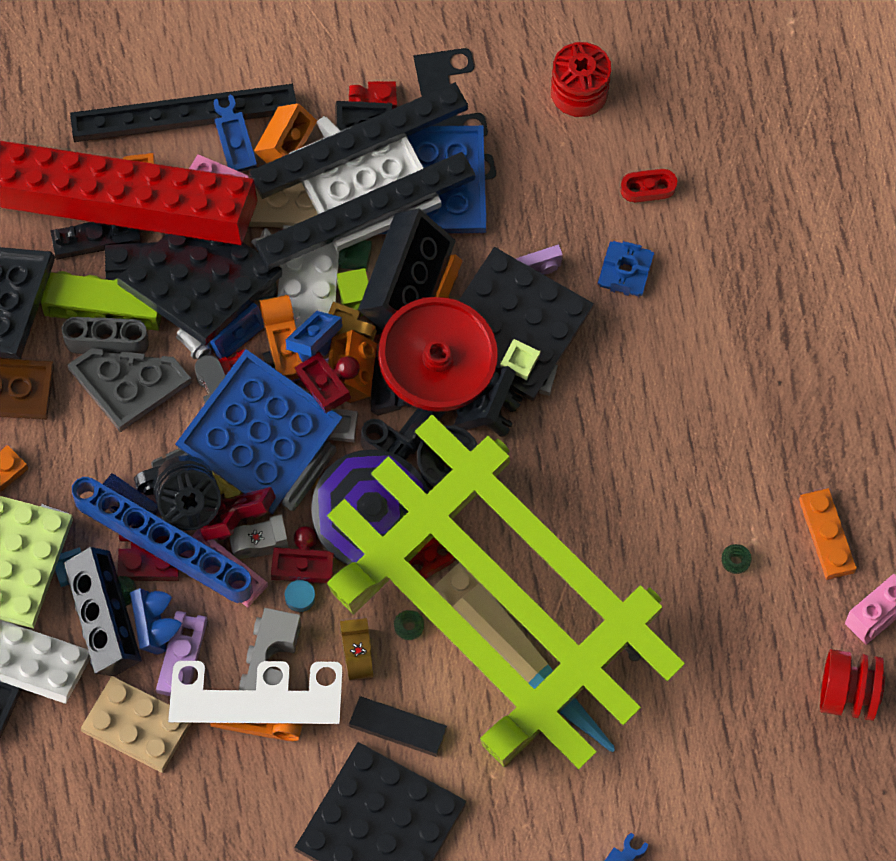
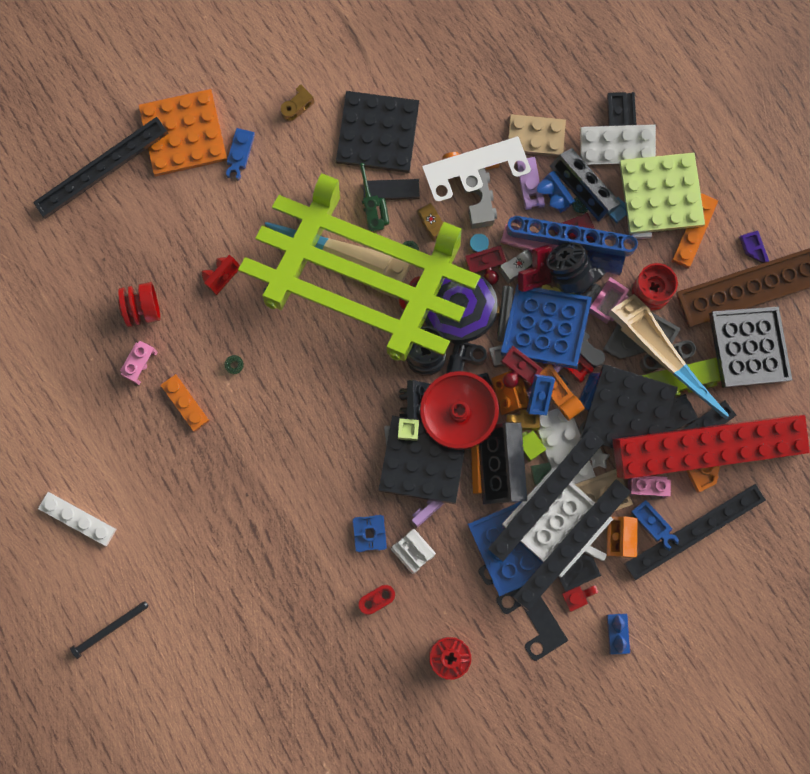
camera: 155 degrees right, 15 degrees up
none -> red tile [202,255,240,295]
none -> dark green piece [359,163,390,232]
none -> white piece [391,529,436,574]
none -> bright pink window [589,277,629,324]
none -> blue tile [607,614,630,654]
none -> tan plate [608,294,729,419]
none -> red wheel [631,263,678,311]

